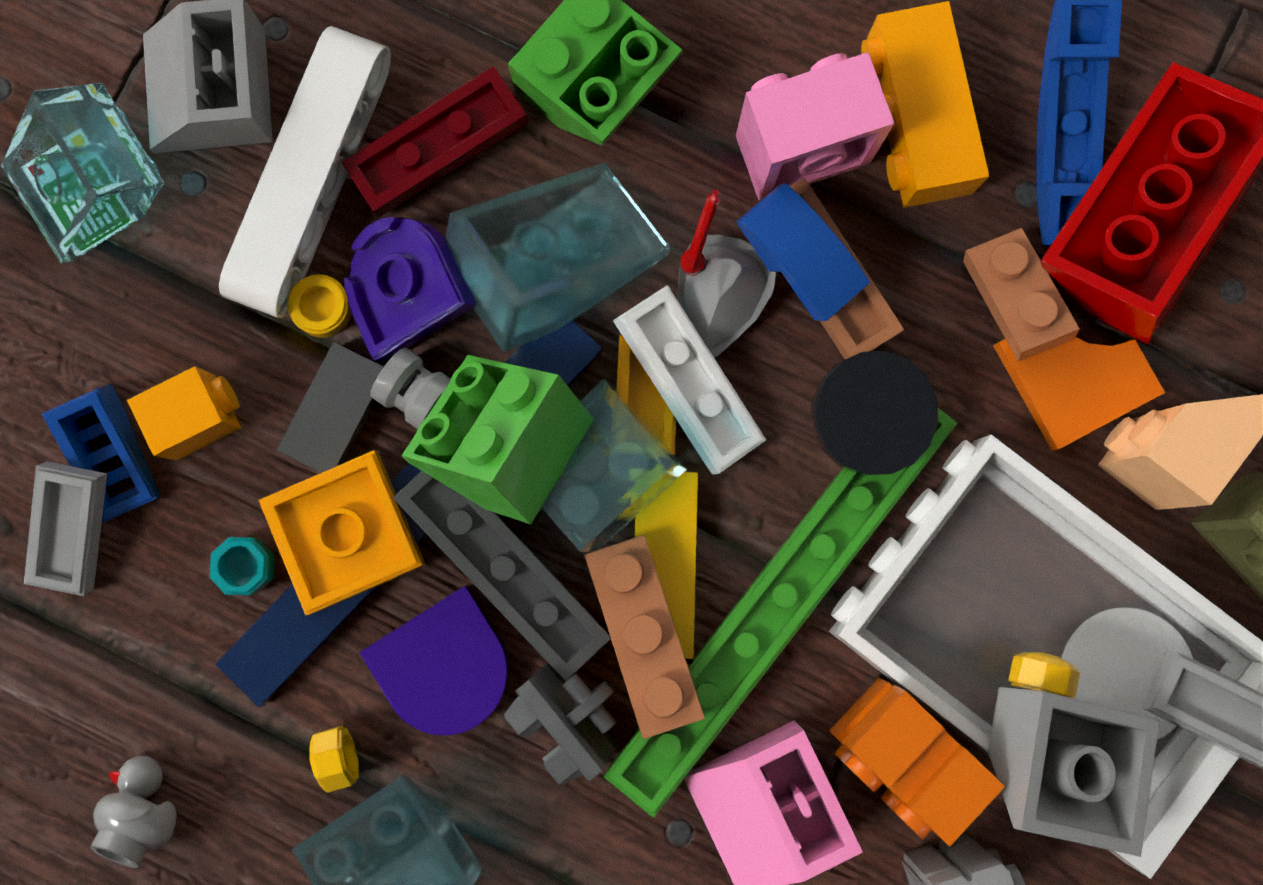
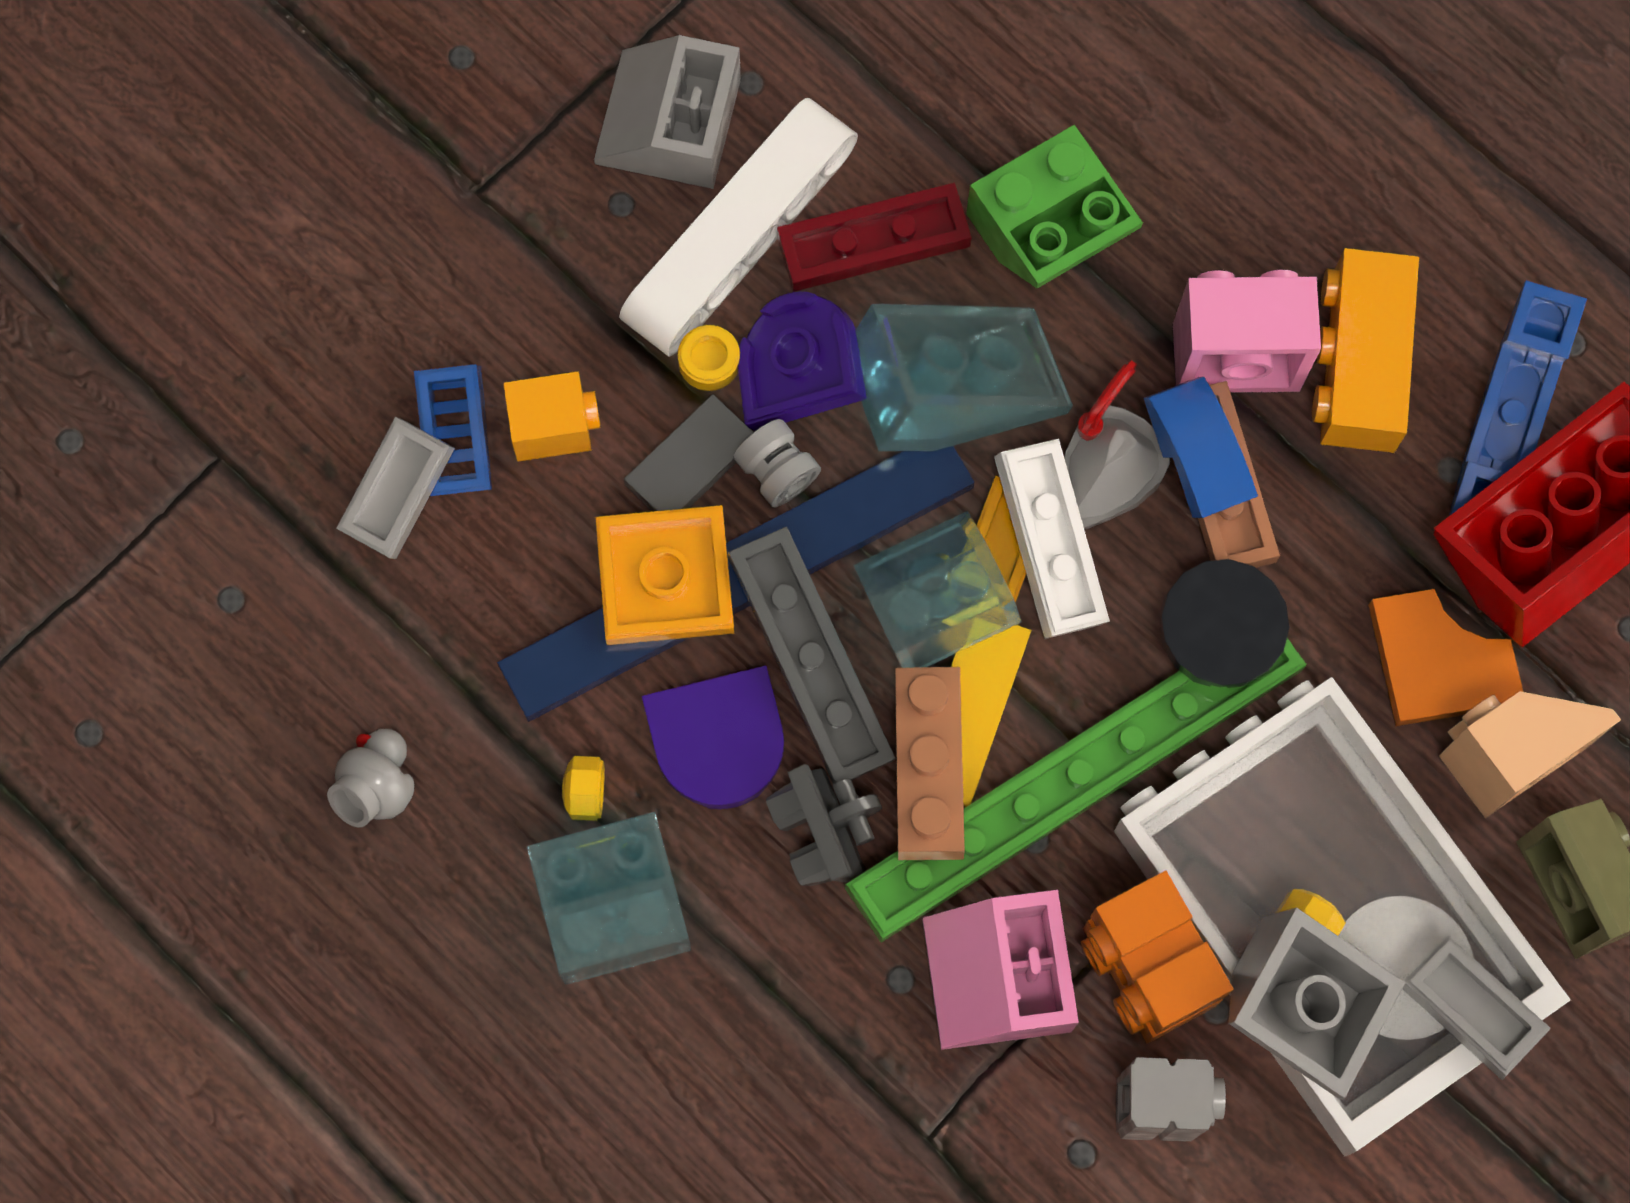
camera: 15 degrees right, 10 degrees down
clear light blue slope [1,83,164,264] -> none
teal tile [210,537,275,595] -> none
bright green slope [401,355,594,524] -> none
nougat plate [963,228,1080,362] -> none

